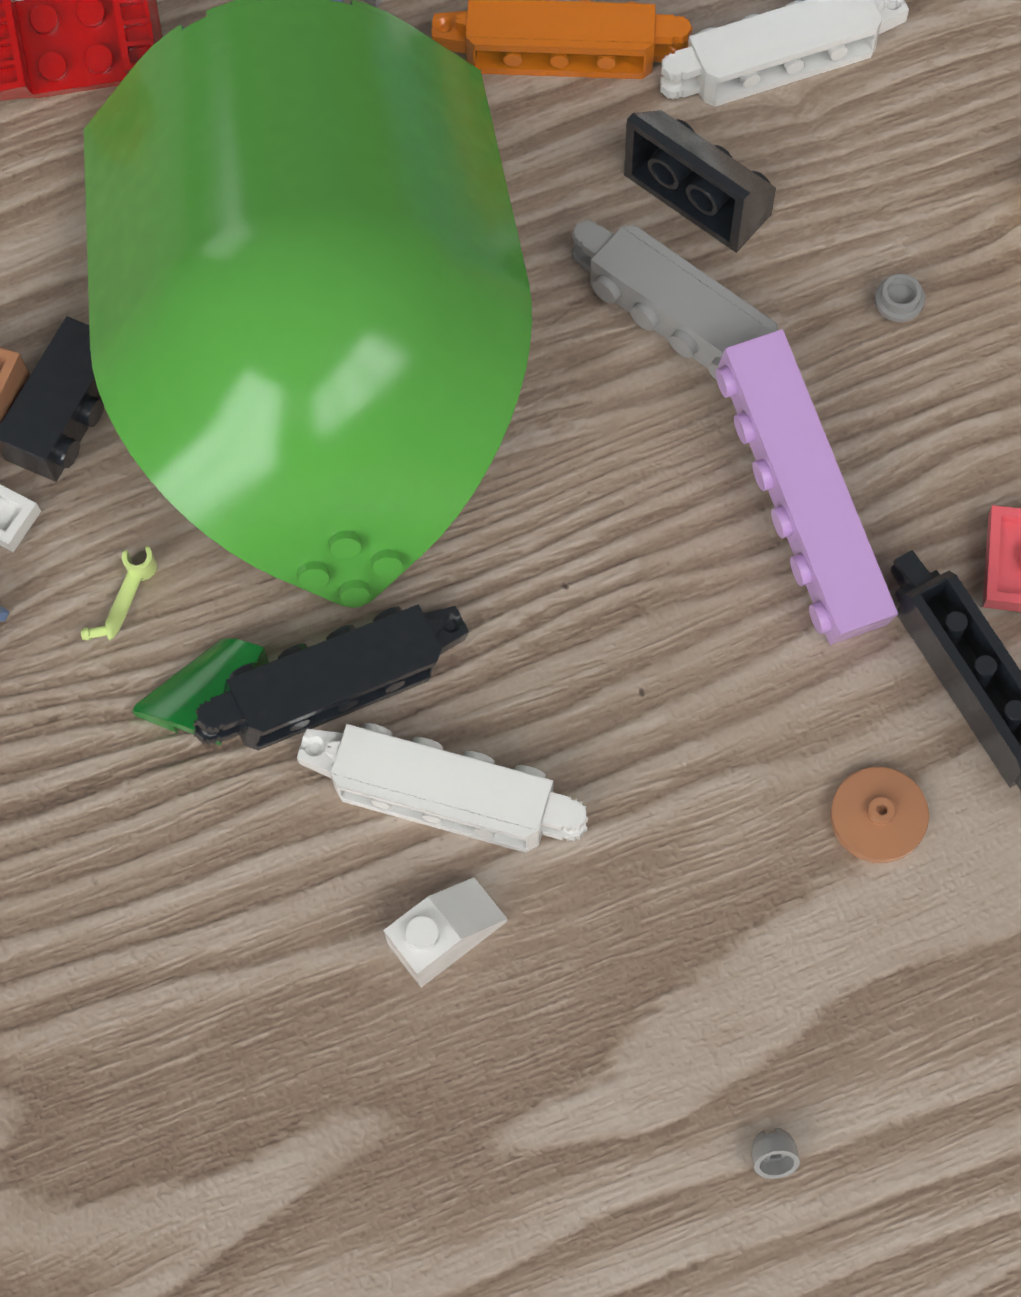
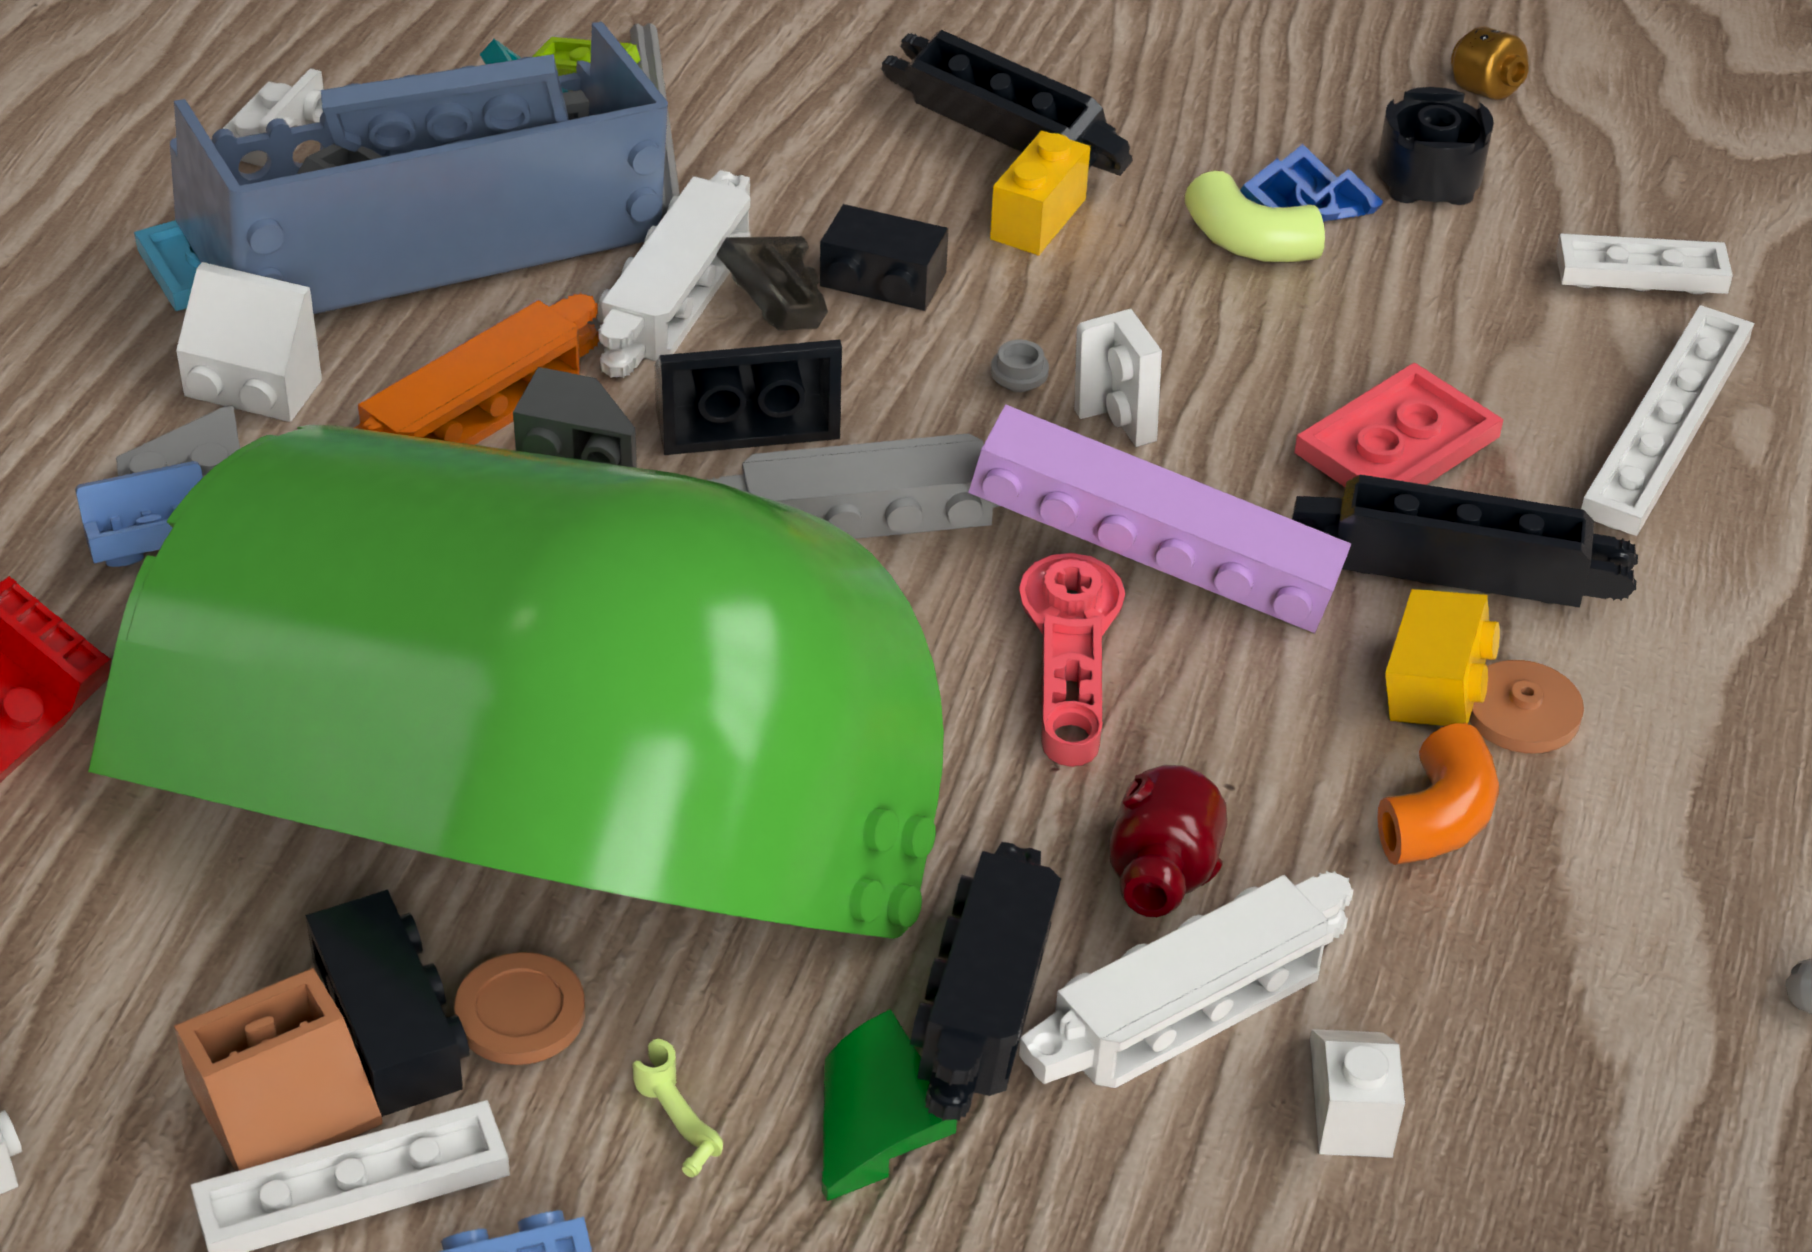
camera: 55 degrees left, 25 degrees down
none -> nougat piece [454,952,585,1065]
none -> dark grey slope [513,367,637,468]
none -> clear smoke wing [716,236,828,330]
none -> black brick [820,204,949,311]
none -> coral beam [1019,553,1125,767]
none -> white bracket [1074,309,1162,447]
none -> dark red piece [1109,765,1227,918]
none -> orange cylinder [1377,723,1499,865]
none -> yellow brick [1385,589,1500,726]

